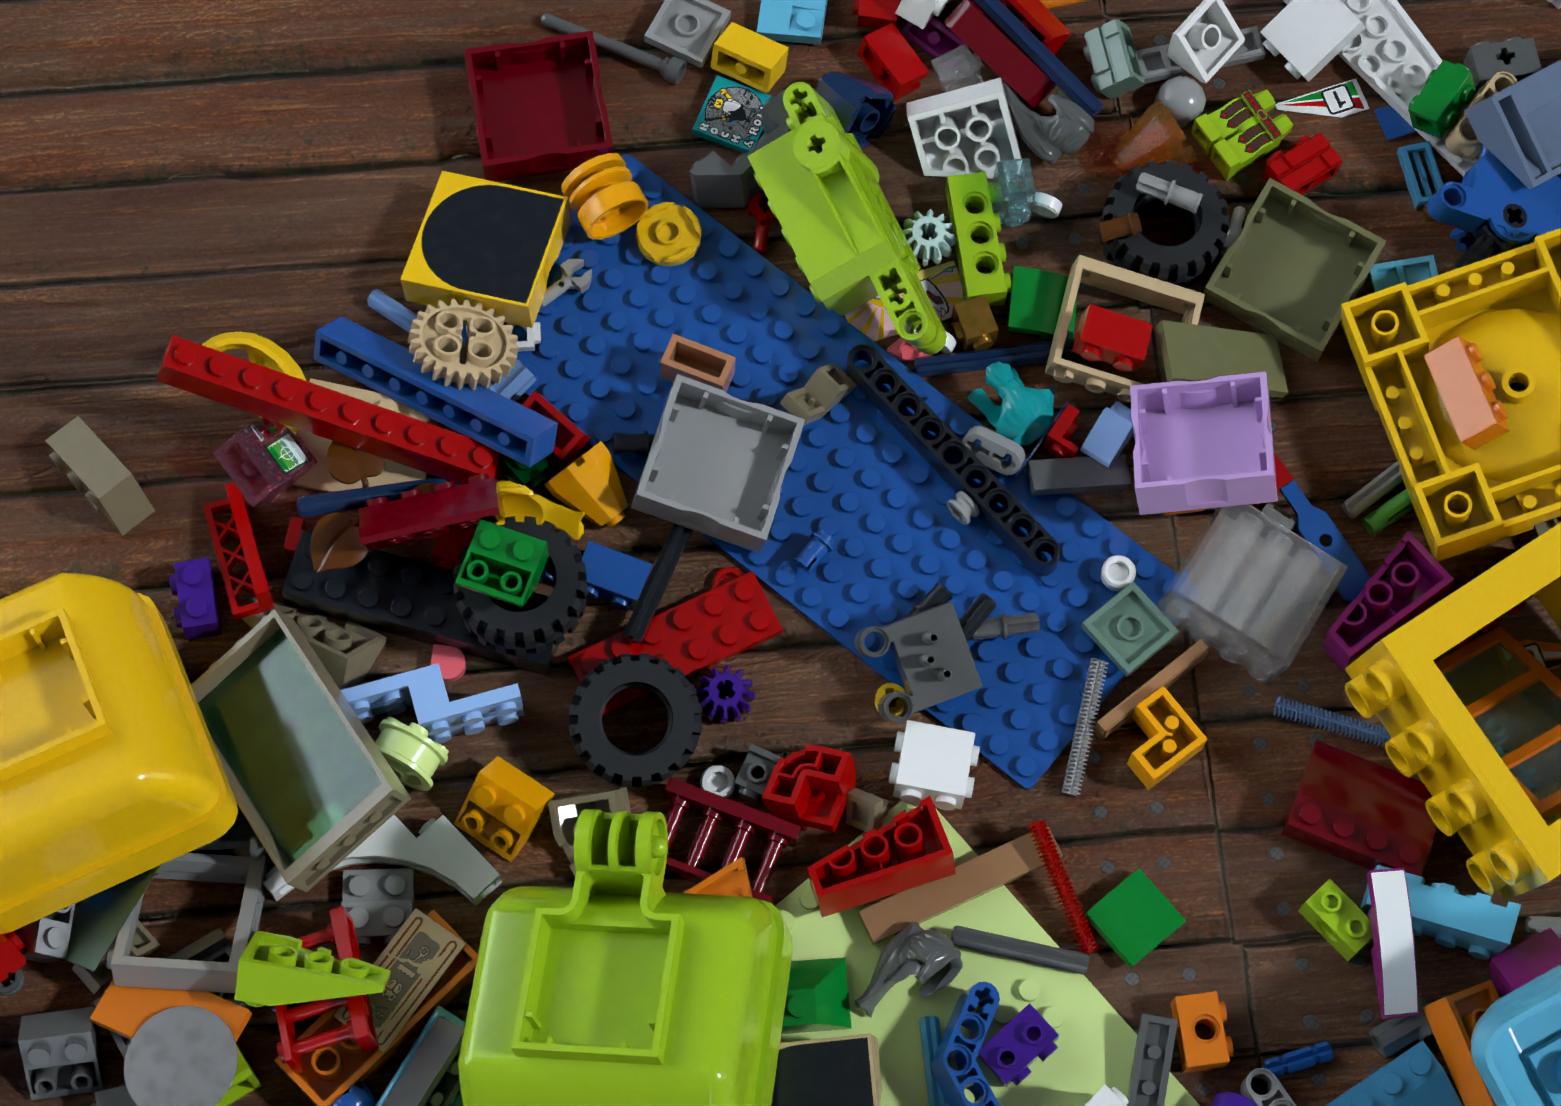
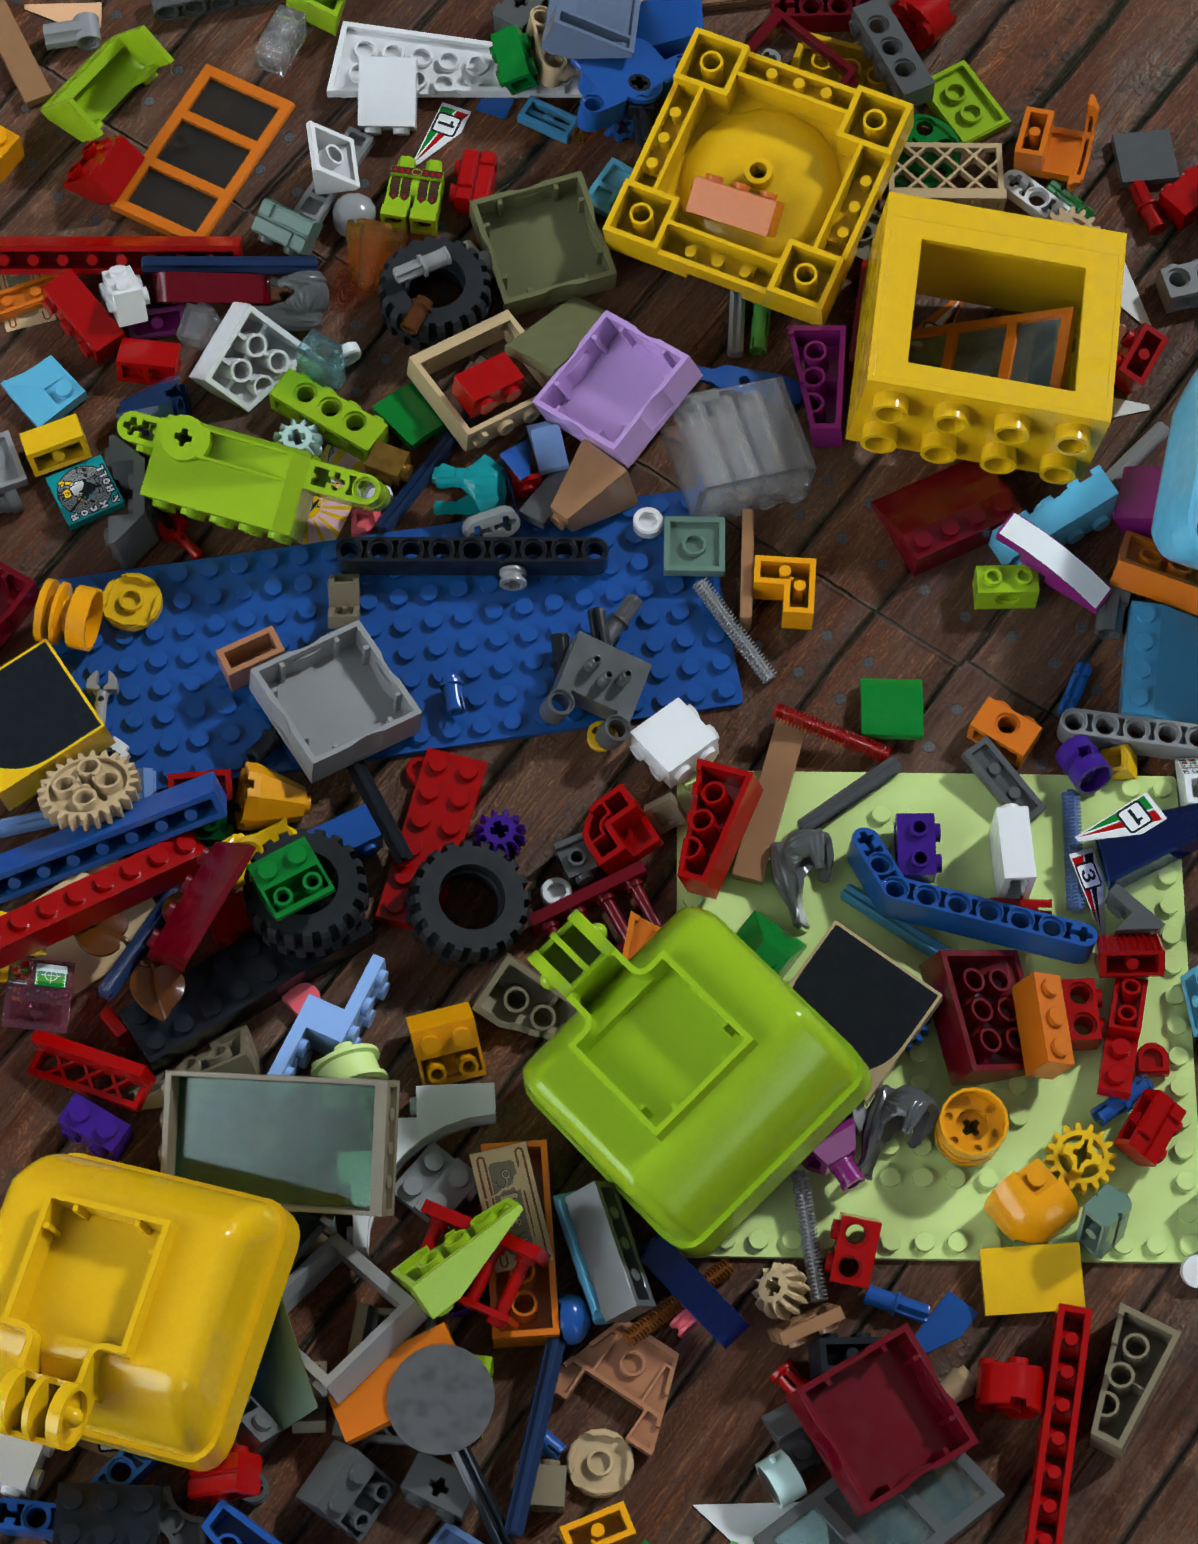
camera: 45 degrees left, 5 degrees down
medium blue axle [1273,696,1392,747] -> none
none -> blue sticker [499,439,531,480]
none -> medium nougat slope [550,439,639,532]

